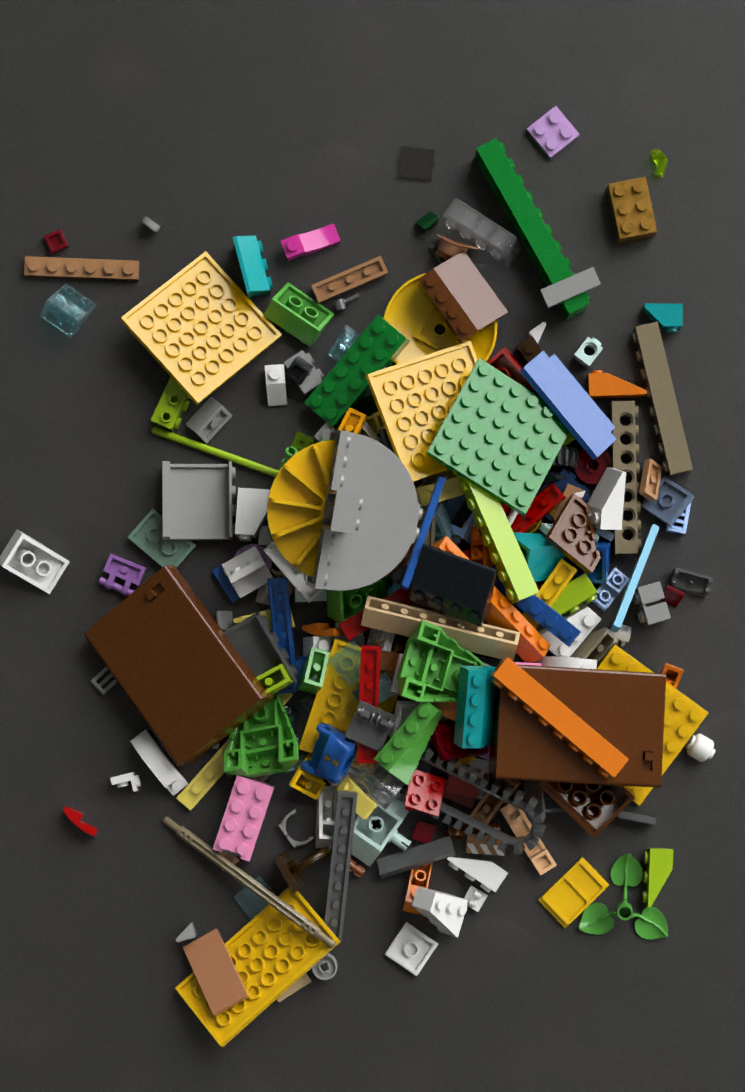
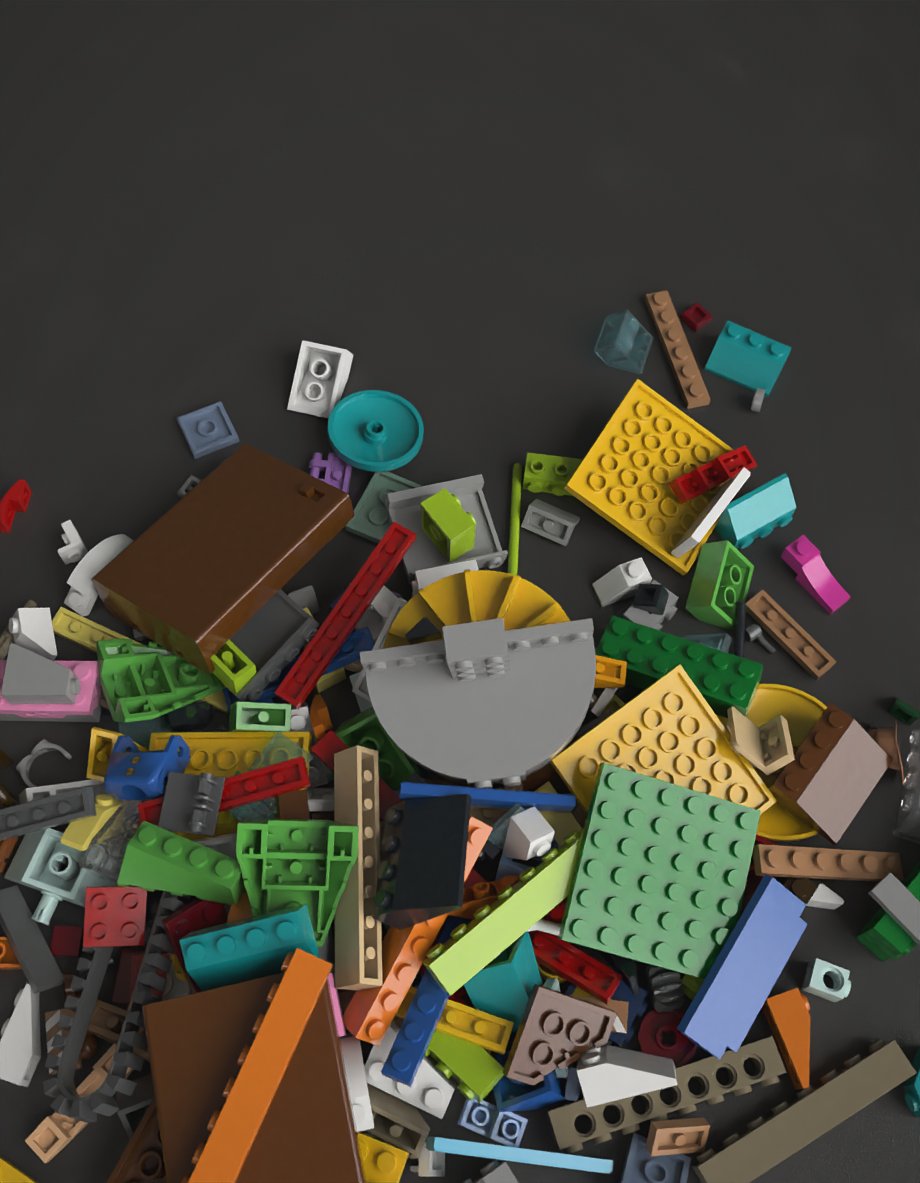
camera: 75 degrees right, 20 degrees down
none -> light grey slope [1,644,81,704]
none -> white slope [9,608,57,660]
none -> sand blue tile [177,401,240,459]
none -> red plate [275,522,417,710]
none -> teal dish [327,390,424,472]
none -> black slope [405,617,442,645]
none -> lime brick [420,488,476,563]
none -> white slope [503,806,555,860]
none -> red slope [669,445,758,505]
none -> white tile [671,467,751,558]
none -> teal slope [704,321,792,397]
none -> tan bracket [727,706,795,775]
none -> black bar [734,601,746,658]
none -> medium nougat plate [753,844,904,882]

